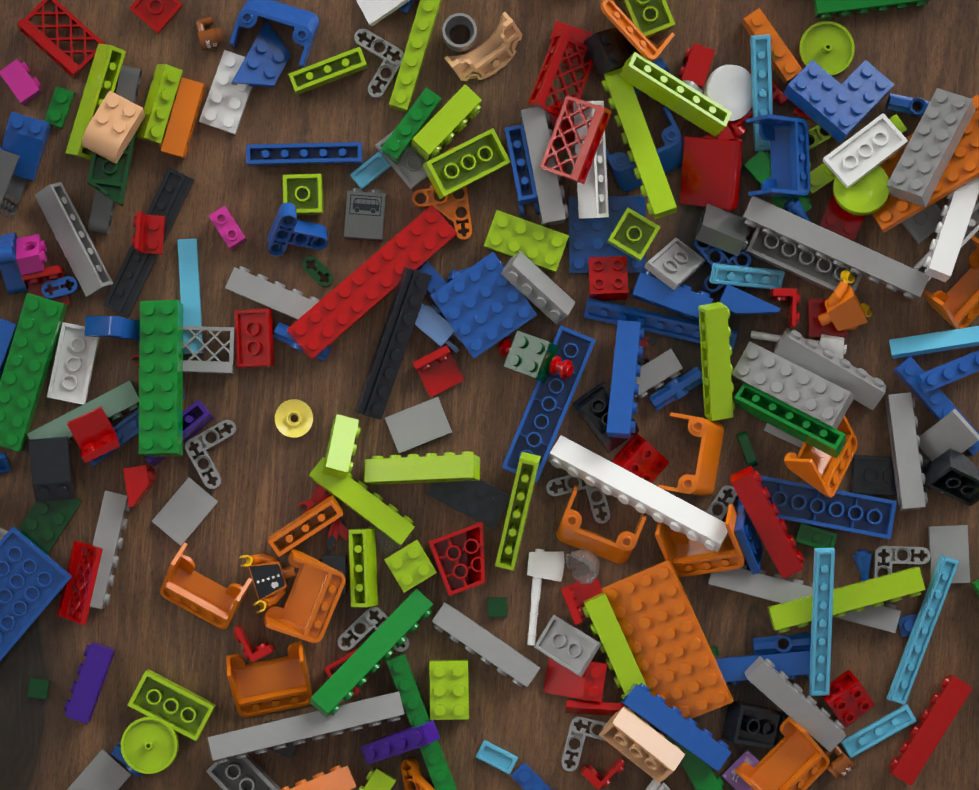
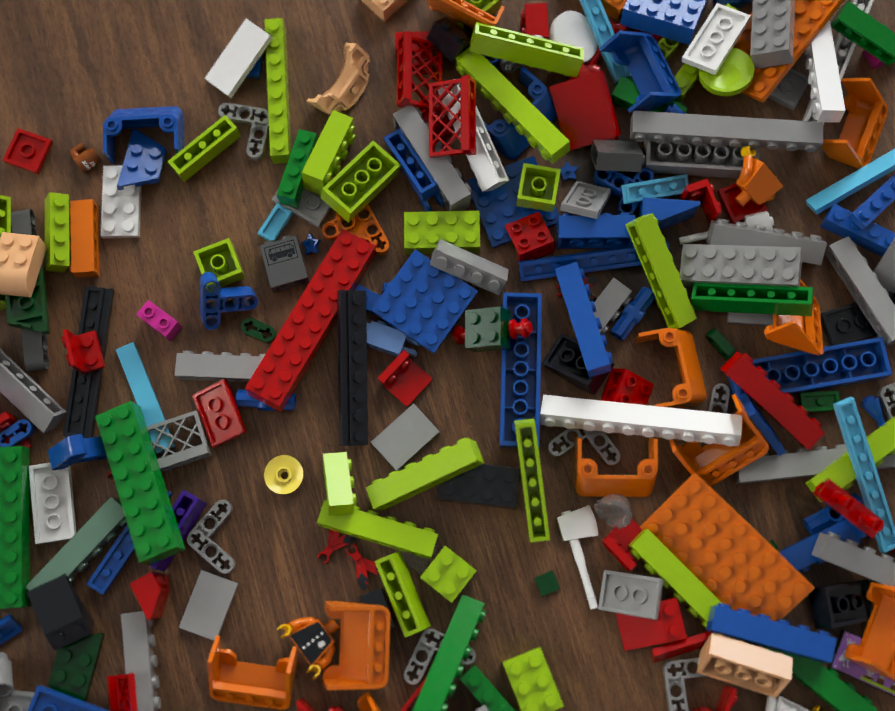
camera: 15 degrees left, 10 degrees down
red bracket [67,407,120,463] -> none
blue brick [246,142,363,167] -> none
orange brick [268,495,344,557] -> none
red wedge [429,521,485,596] -> none
light grey brick [432,602,540,688] -> none
light grey piece [442,13,477,52] -> none
red plate [818,193,865,241] -> none
none -> blue piece [302,233,321,255]
none -> blue piece [560,162,578,182]
none -> red hose [813,479,884,539]

